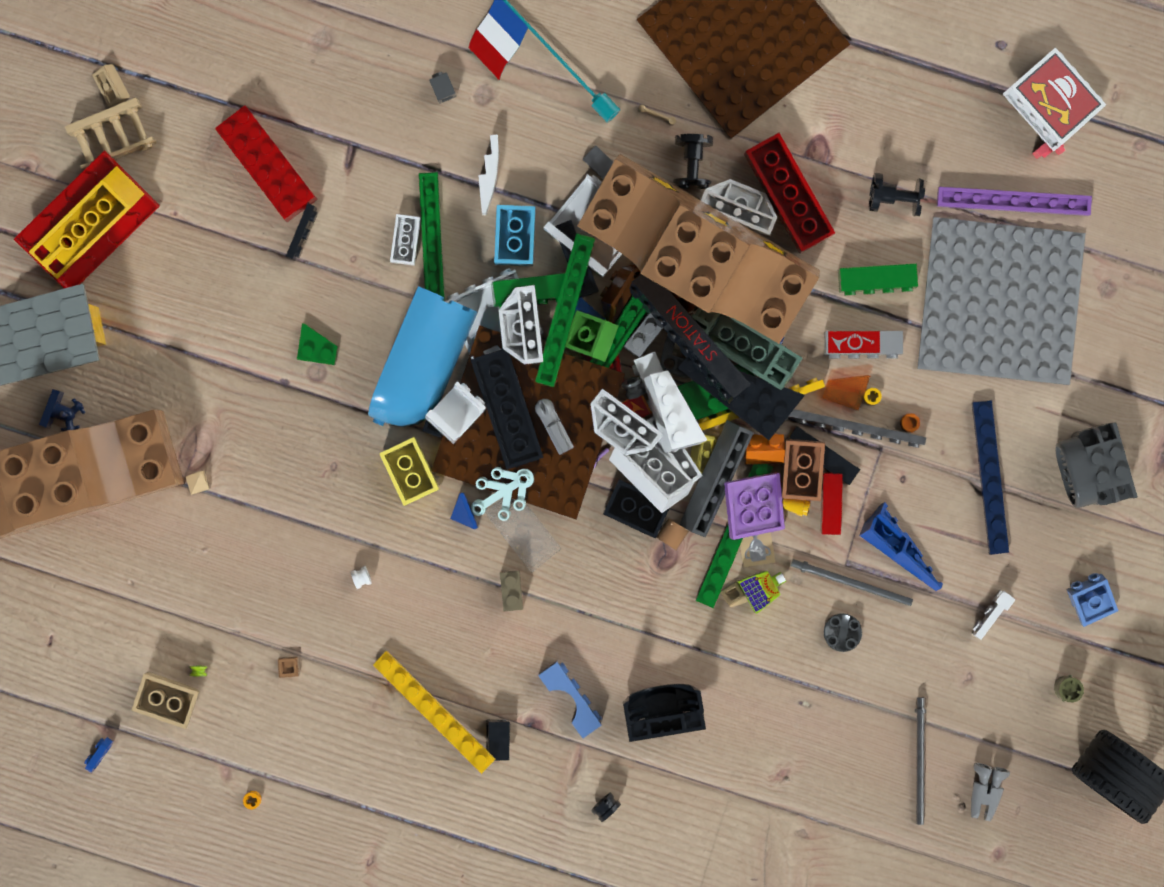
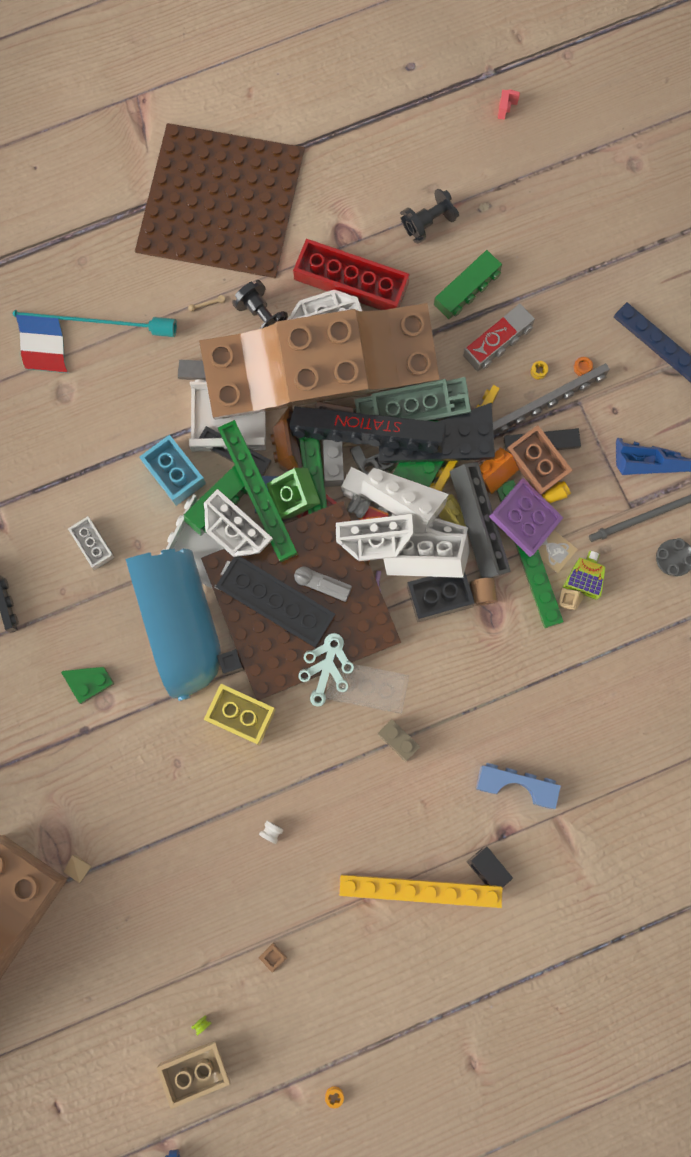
camera: 35 degrees left, 10 degrees down
green tile [419,172,445,302] -> none
white panel [425,381,486,444] -> none
dark grey brick [429,72,457,104] -> none
blue slope [450,492,479,529] -> none
white slope [478,135,499,215] -> none
black wheel [591,792,621,822] -> none
black piece [623,684,706,742] -> none
red slope [820,473,843,535] -> none
clear orange wing [822,375,871,411] -> none
light grey baseplate [917,217,1086,385] -> none
medium lavender plate [937,187,1092,216] -> none
panel [1003,48,1106,152] -> none

